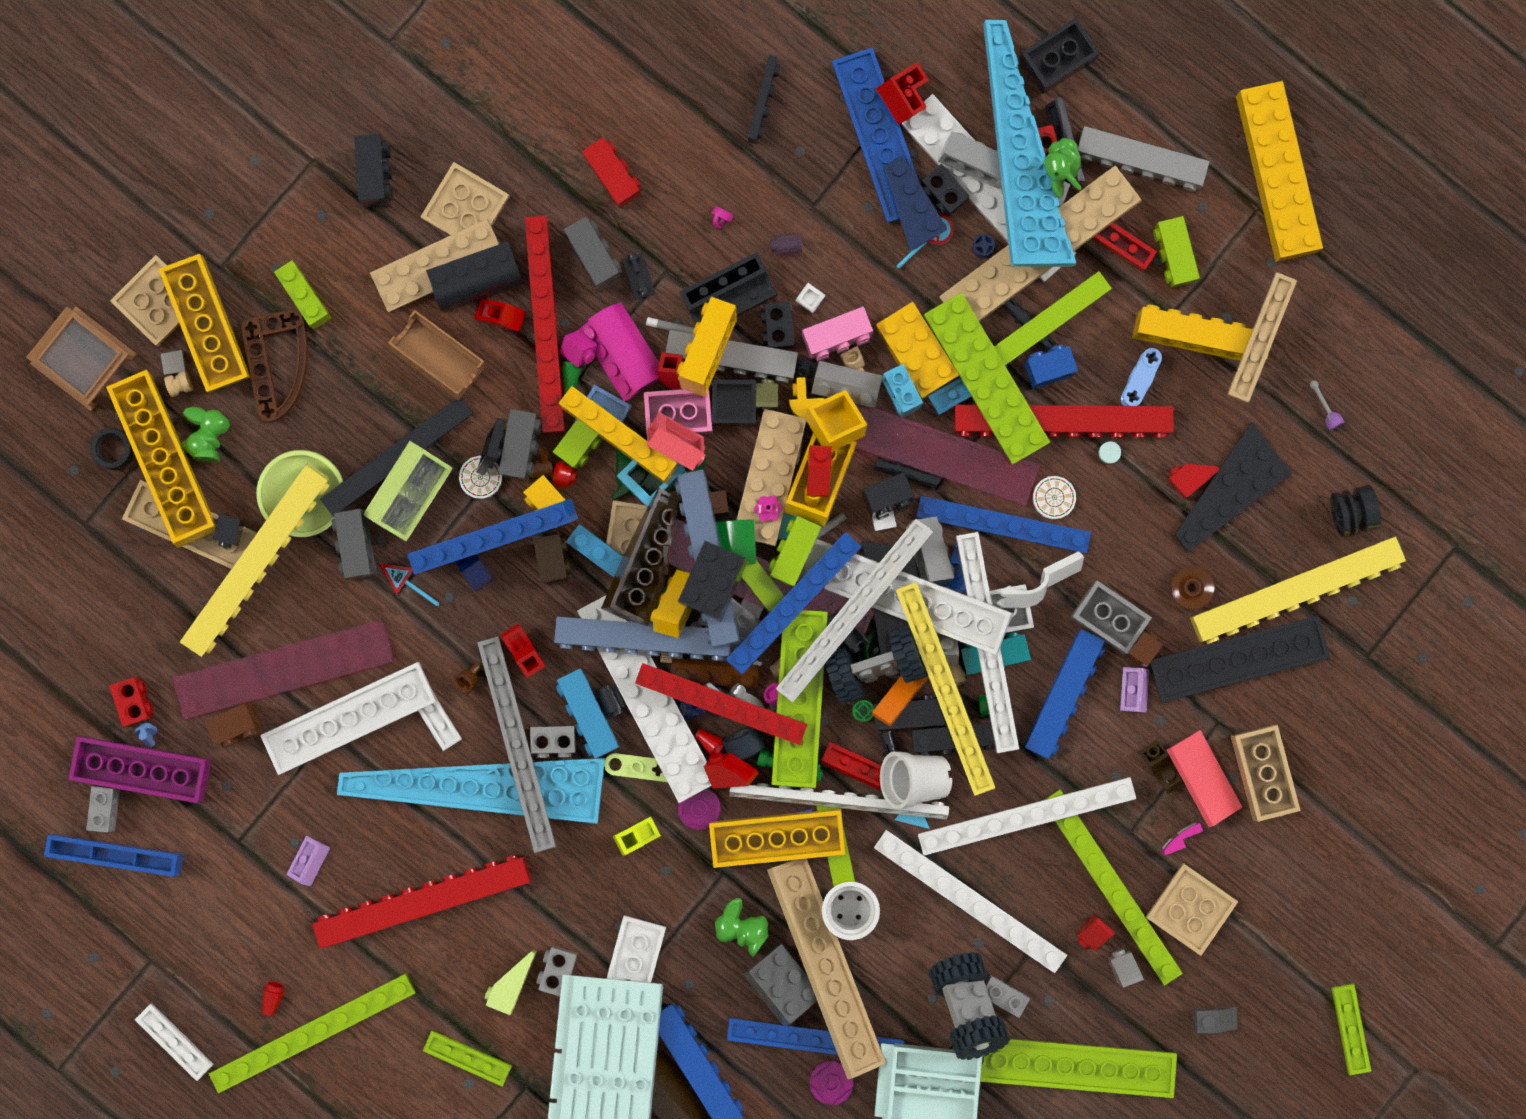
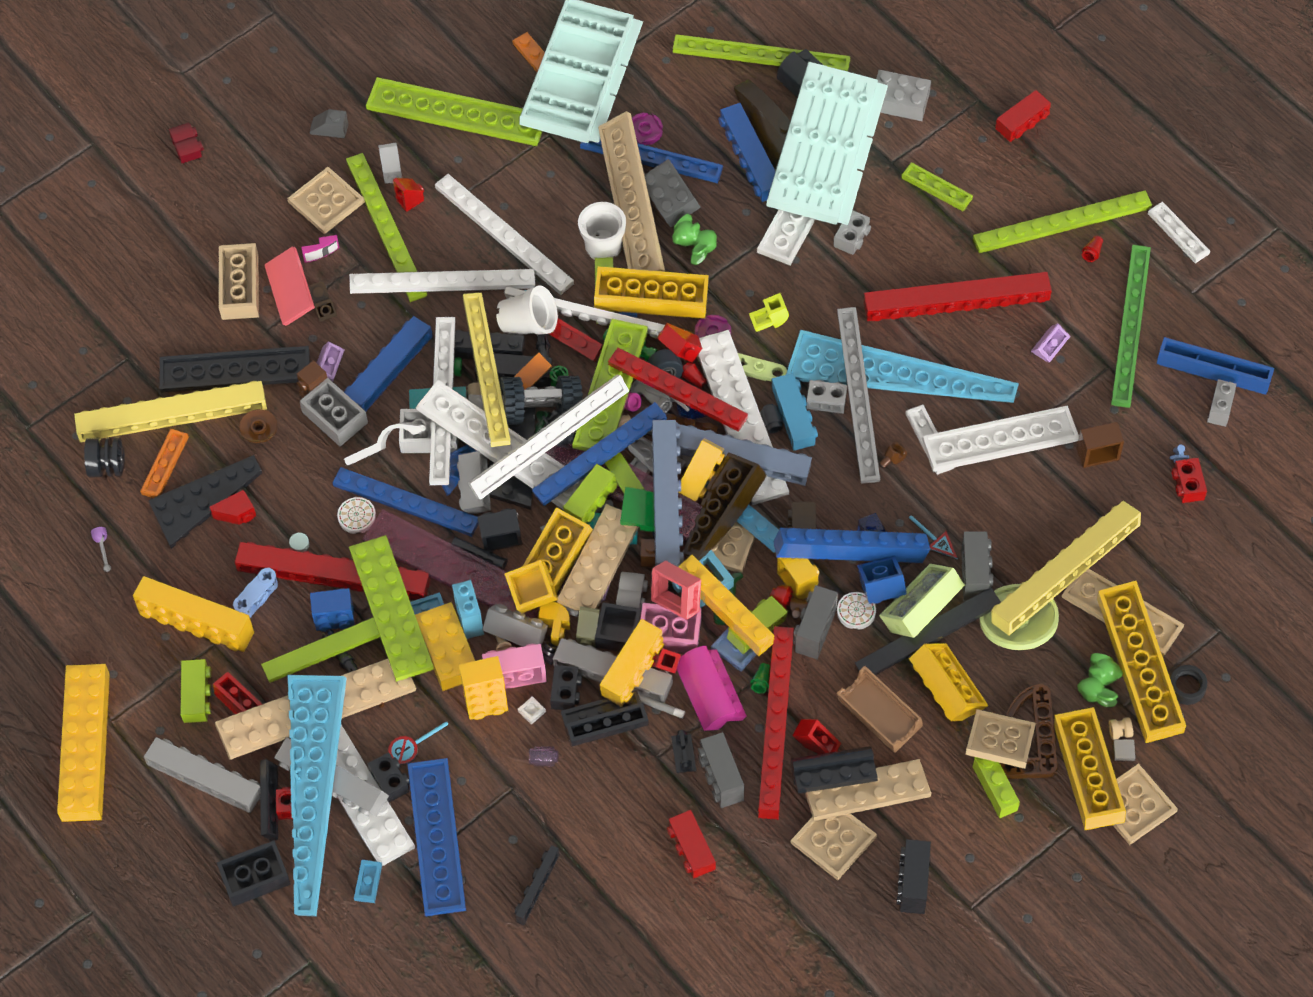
camera: 175 degrees left, 25 degrees down
piece [26,306,137,411] -> none
magenta brick [68,736,212,803] -> none
clear pink plate [172,620,395,720] -> none
black brick [213,514,245,549] -> none
black plate [476,418,506,475] -> none
yellowish green slope [485,950,537,1015] -> none
red brick [500,623,545,677] -> none
dark pink brick [559,330,598,367] -> none
black brick [678,541,748,622] -> none
dark pink tile [711,206,733,229] -> none
dark pink plant [754,496,782,522] -> none
red slope [807,445,832,497] -> none
red brick [876,62,929,125] -> none
dark blue wing [884,155,947,252] -> none
black plate [929,952,1010,1060] -> none
dark blue wheel [972,234,995,258] -> none
light grey brick [985,974,1030,1018] -> none
bright green animal [1044,138,1081,198] -> none
tan plate [1227,272,1297,403] -> none
lime tile [1331,983,1371,1075] -> none
none -> orange tile [140,429,189,498]
none -> dark red brick [169,122,204,163]
none -> dark azure plate [354,860,382,903]
none -> yellow brick [459,656,508,720]
none -> light grey brick [616,572,648,610]
none -> blue brick [857,556,907,604]
none -> yellow slope [909,643,989,721]
none -> tan plate [965,709,1036,768]
none -> bright green plate [1111,245,1151,408]

